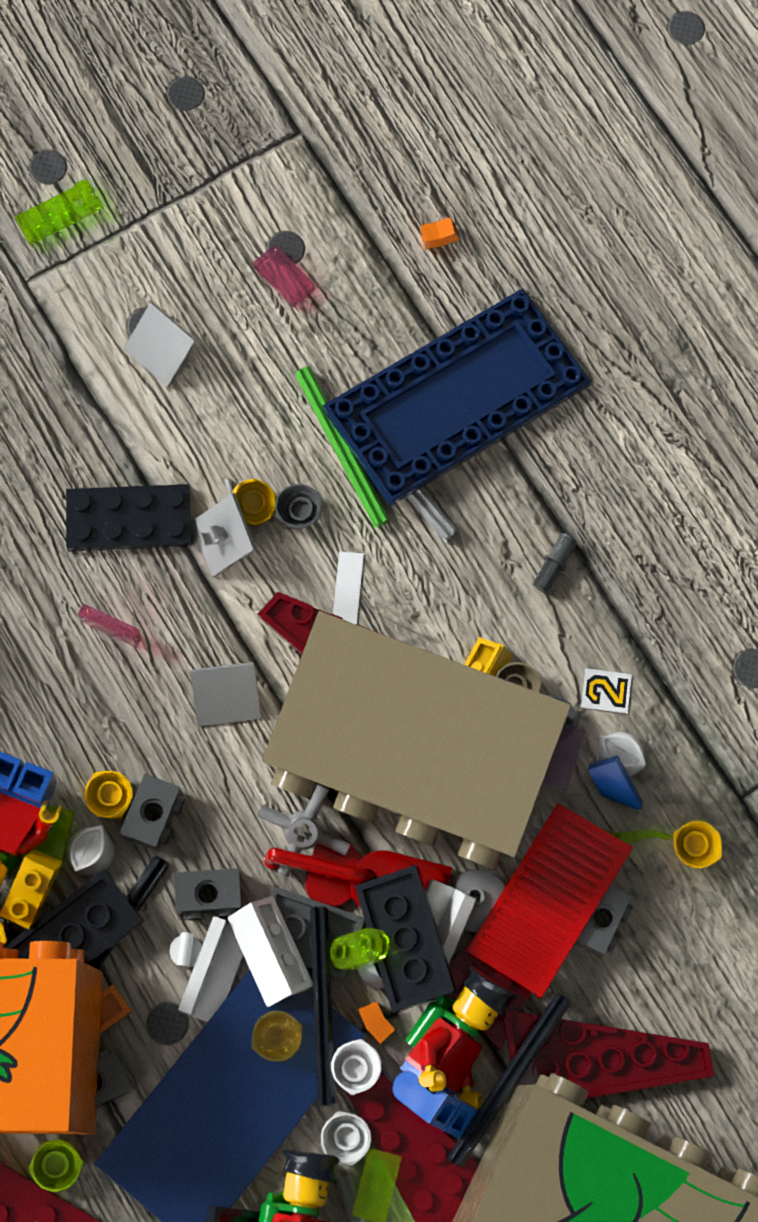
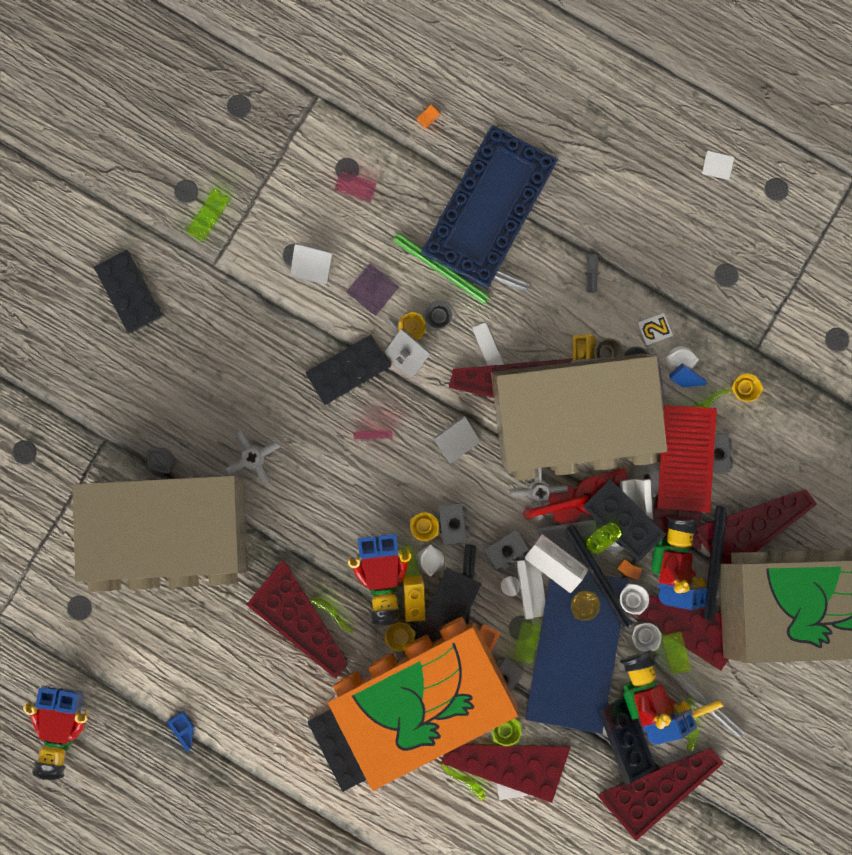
camera: 30 degrees left, 10 degrees up
none -> clear purple piece [346,264,399,316]
none -> clear neon green tile [513,621,541,664]

